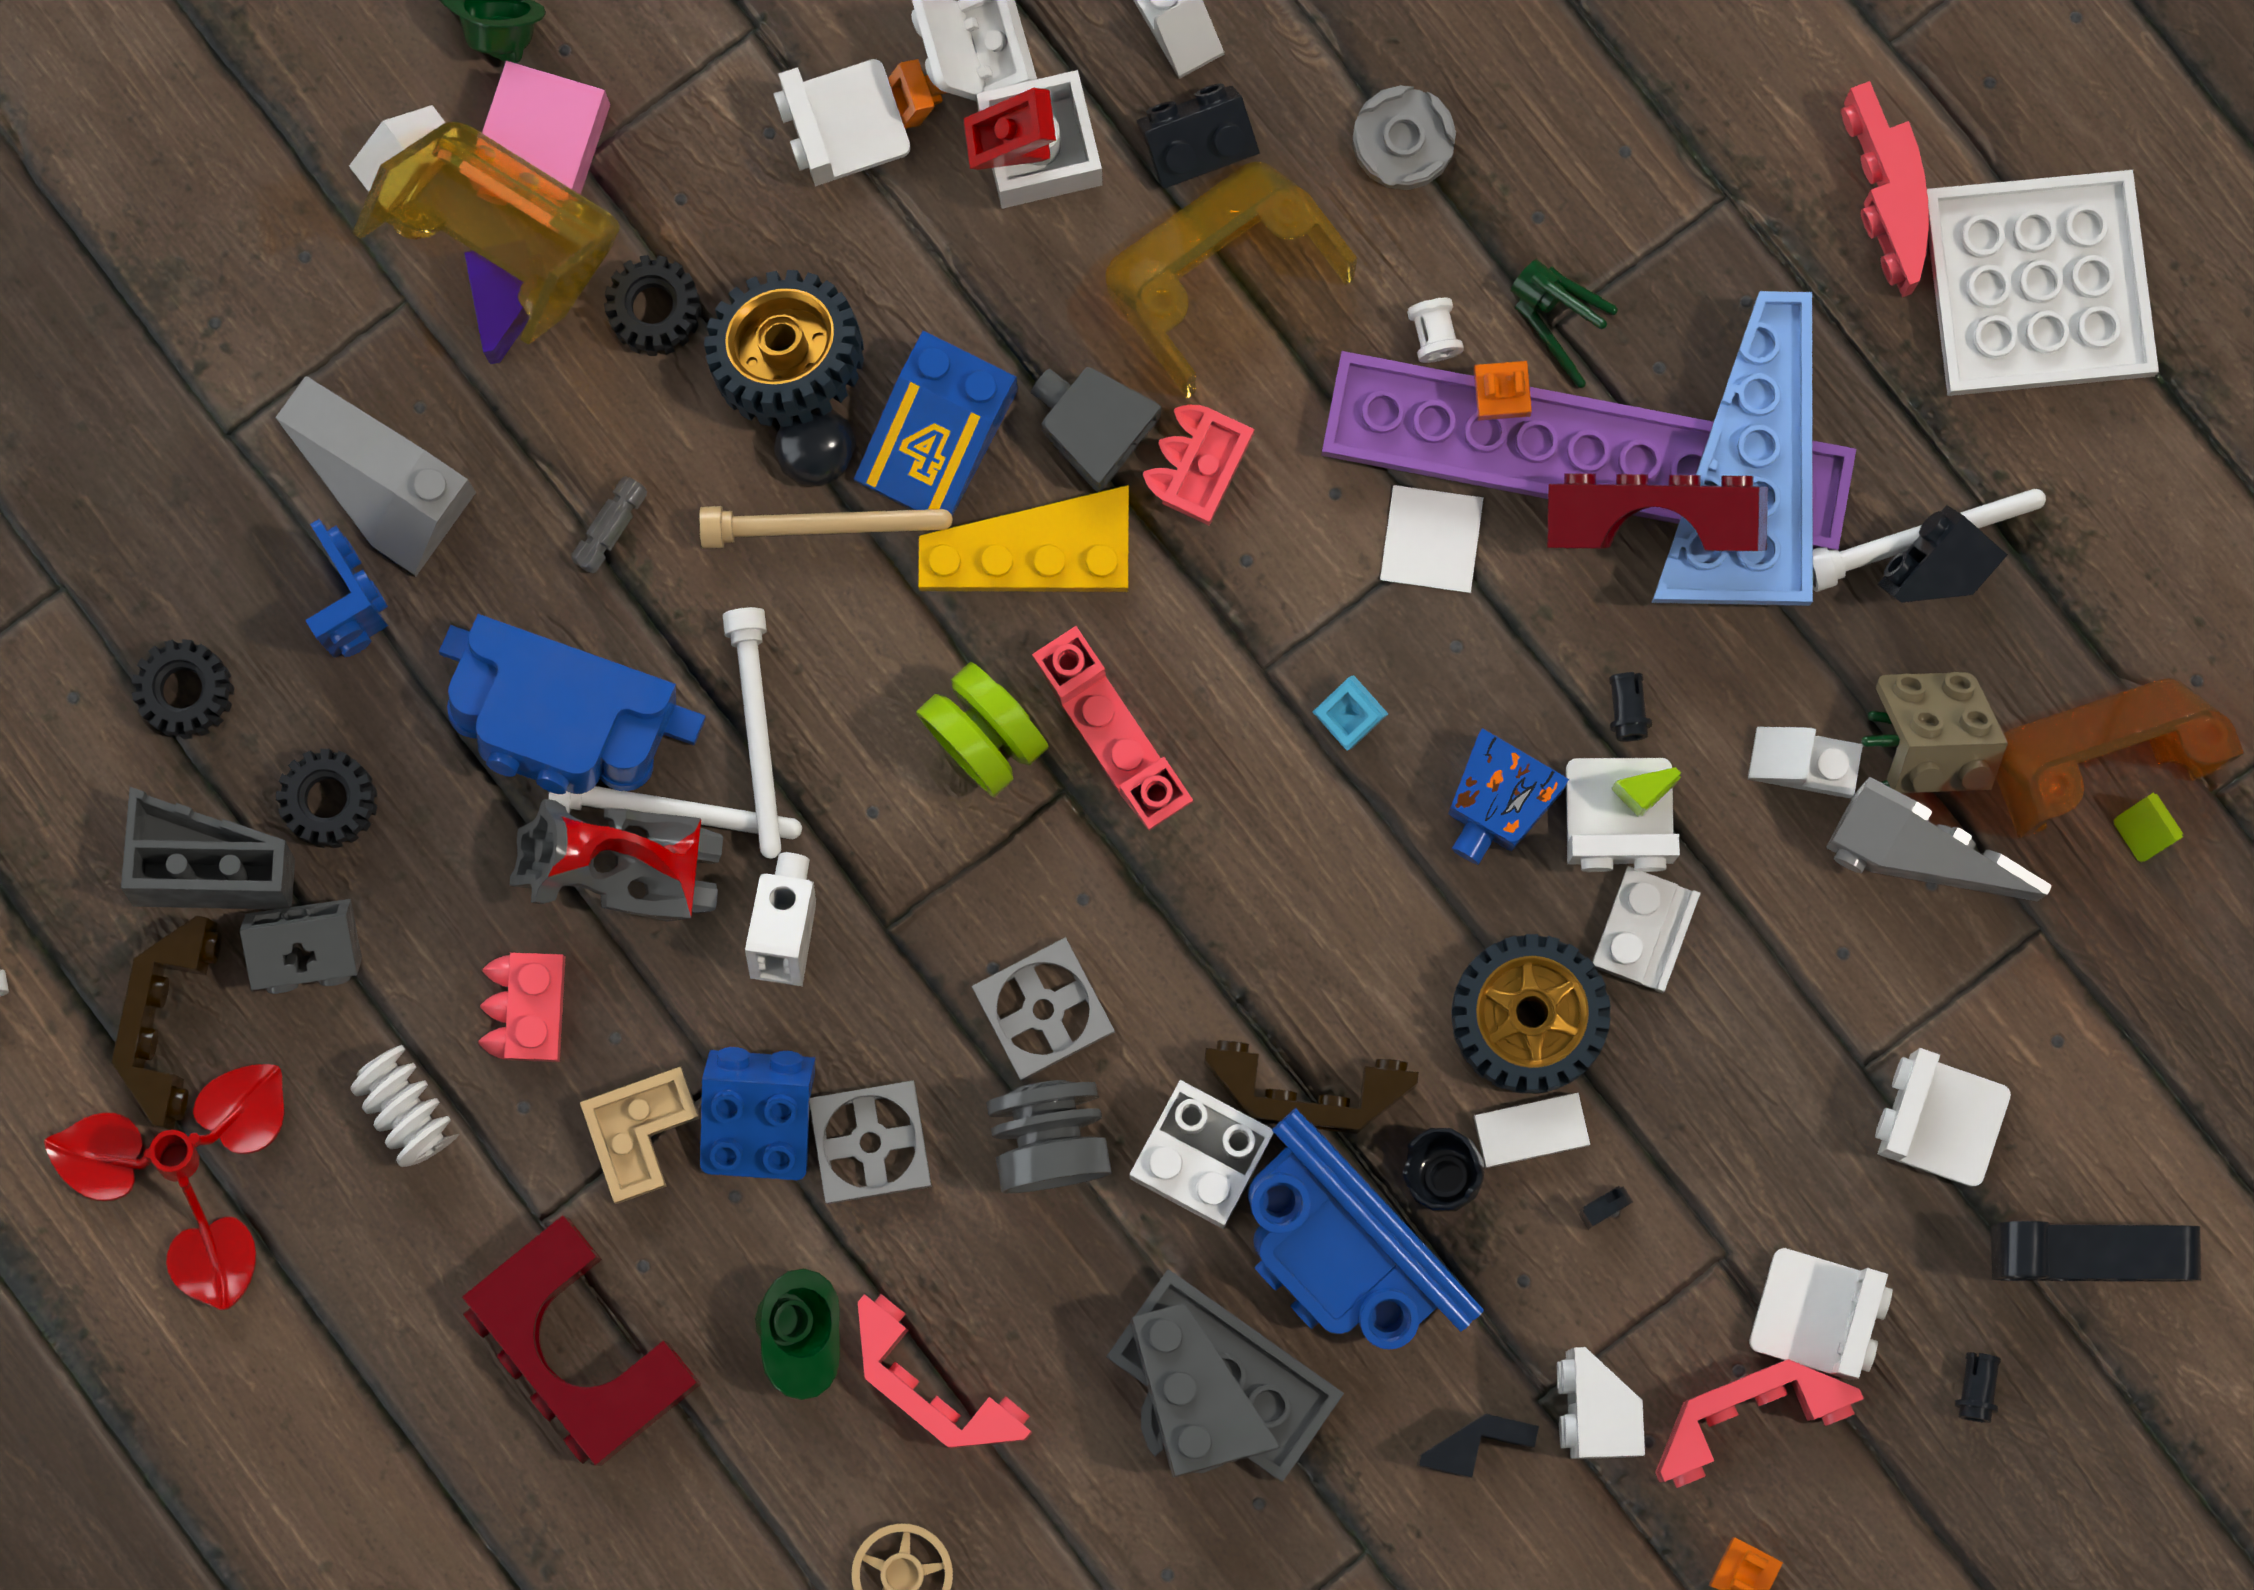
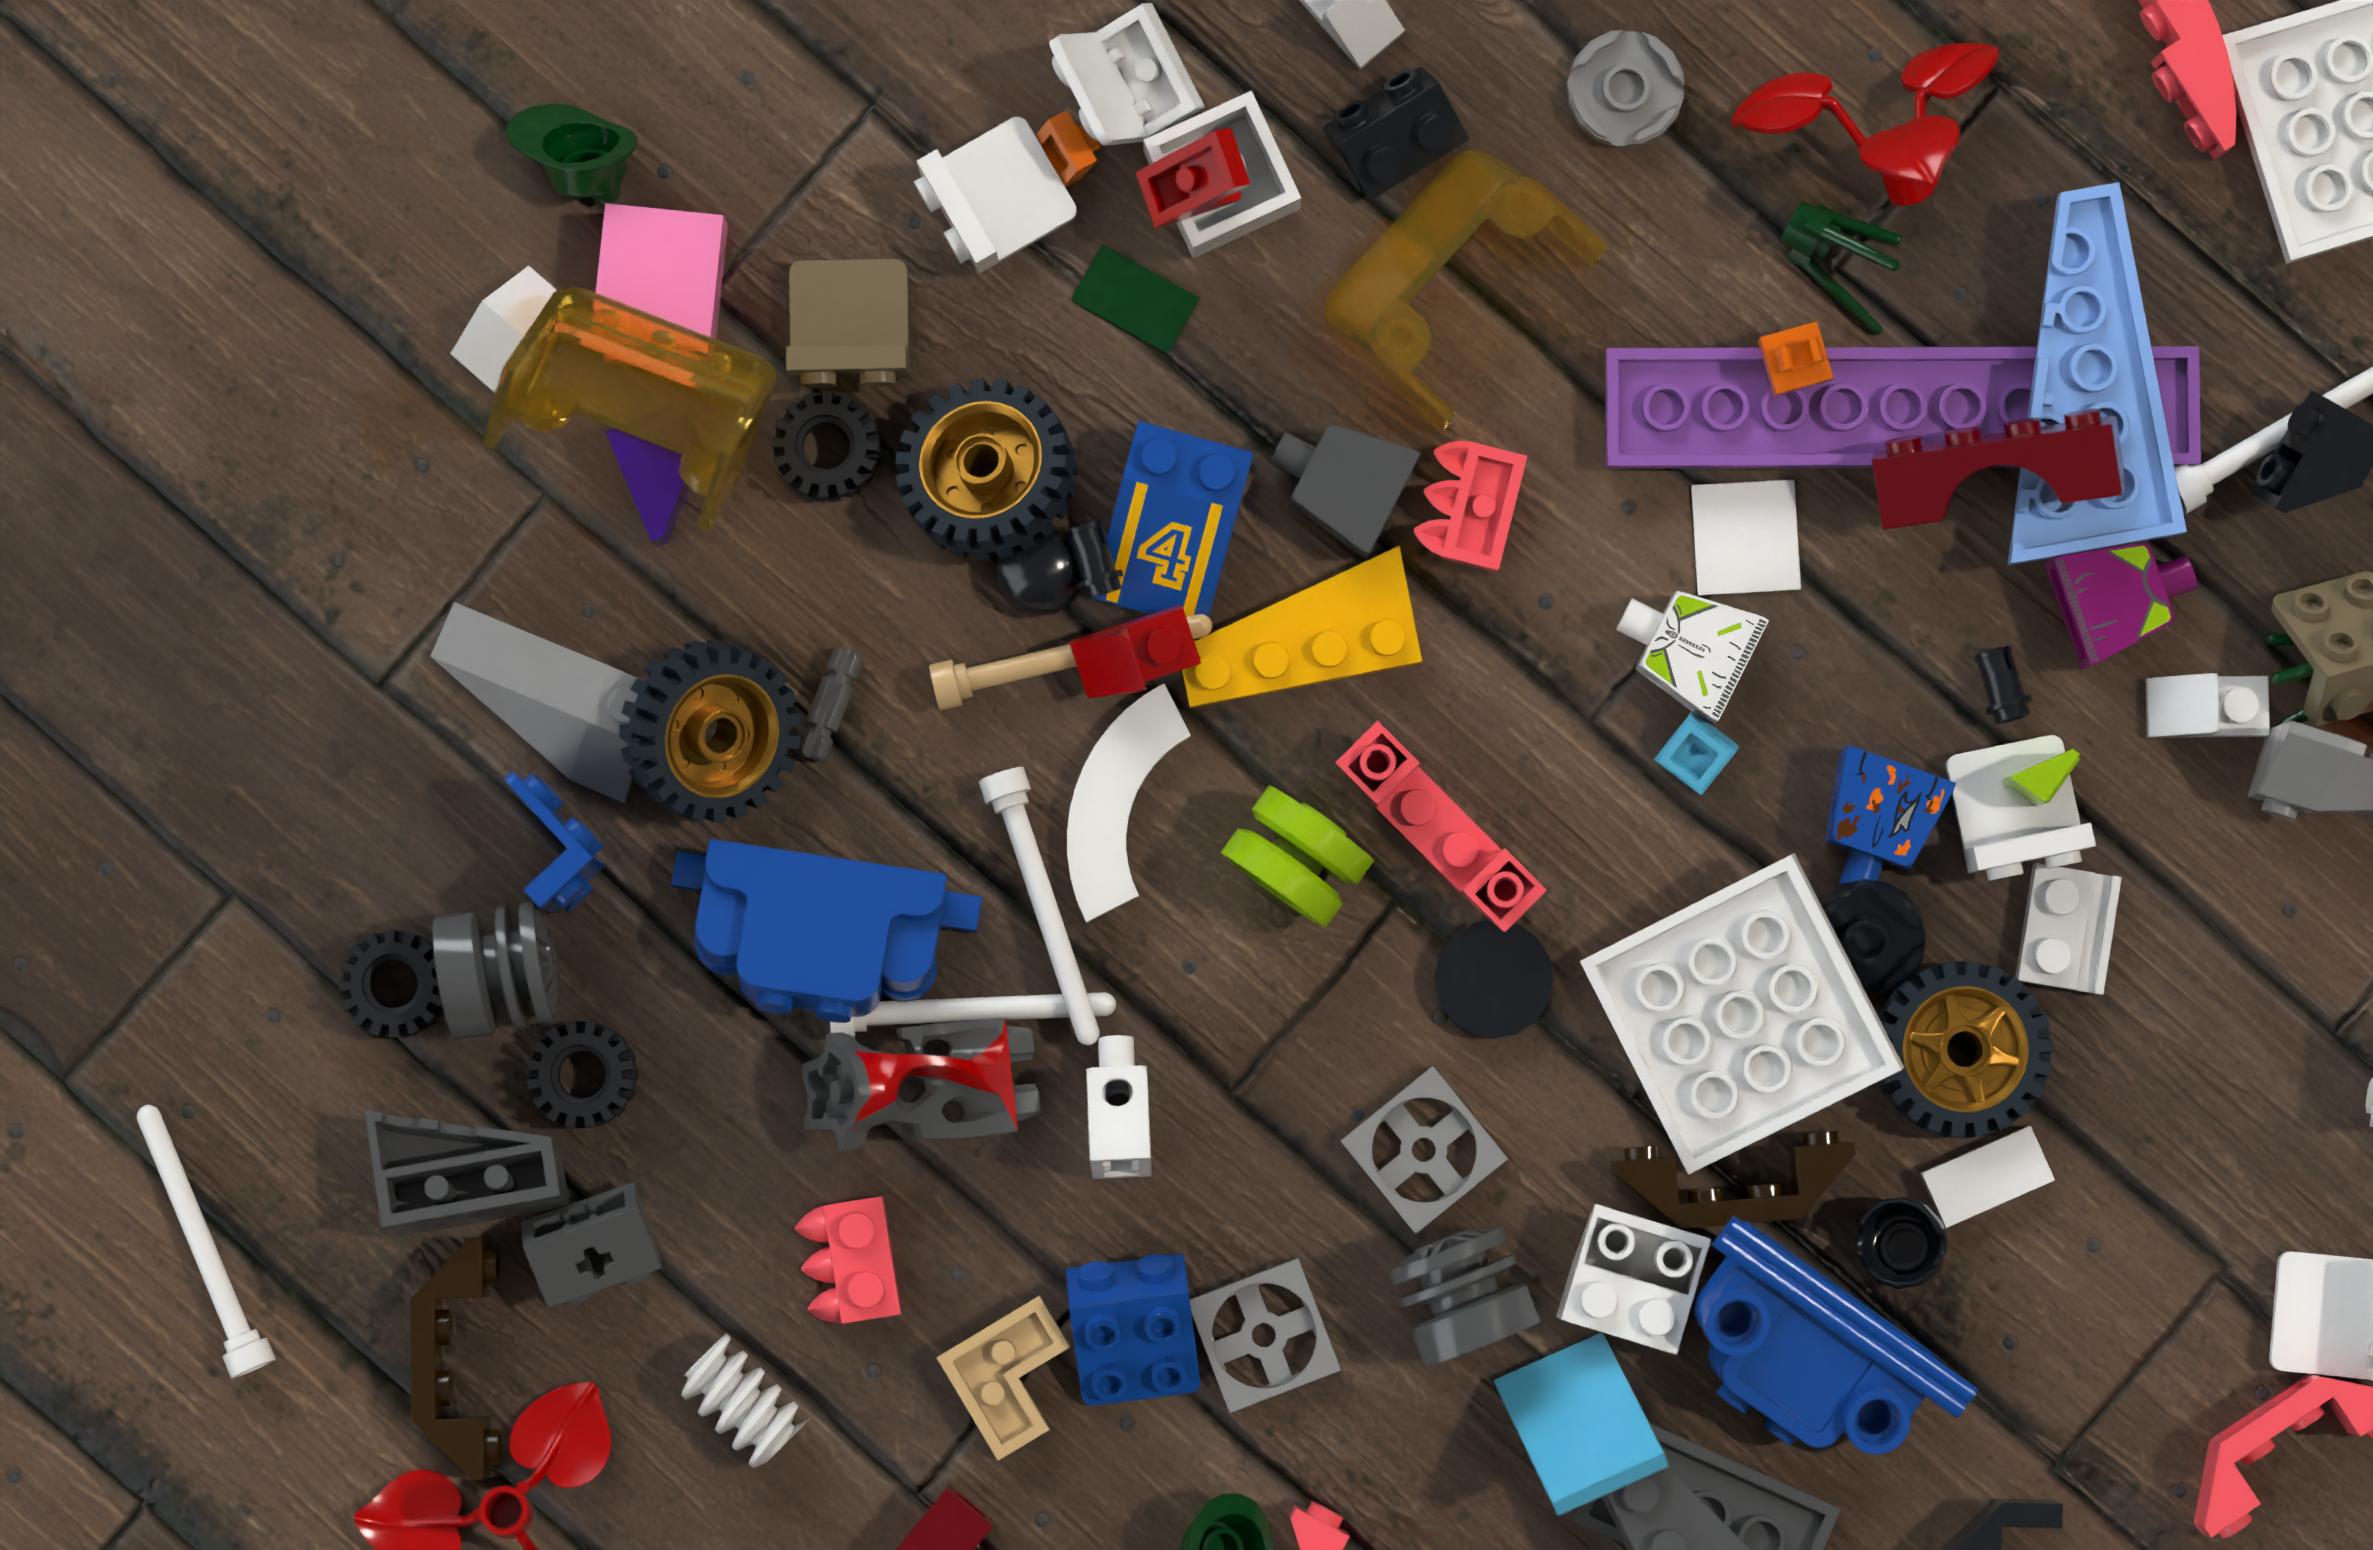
camera: 15 degrees left, 5 degrees up
white bush [1407,298,1464,363] -> none
white slope [1557,1347,1645,1459] -> none
black tile [1579,1186,1633,1230] -> none
none -> dark grey wheel [432,900,561,1040]
none -> wheel [619,640,801,822]
none -> dark tan bracket [786,259,910,388]
none -> black pin [1065,520,1123,599]
none -> white tile [1067,683,1191,923]
none -> red slope [1069,604,1201,699]
none -> dark green sticker [1071,244,1200,354]
none -> black tile [1434,920,1554,1039]
none -> medium azure tile [1494,1332,1669,1516]
none -> white plate [1580,853,1904,1175]
none -> white torso [1616,591,1769,725]
none -> red plant [1731,43,2000,206]
none -> black tile [1819,879,1926,994]
none -> magenta torso [2044,542,2197,670]

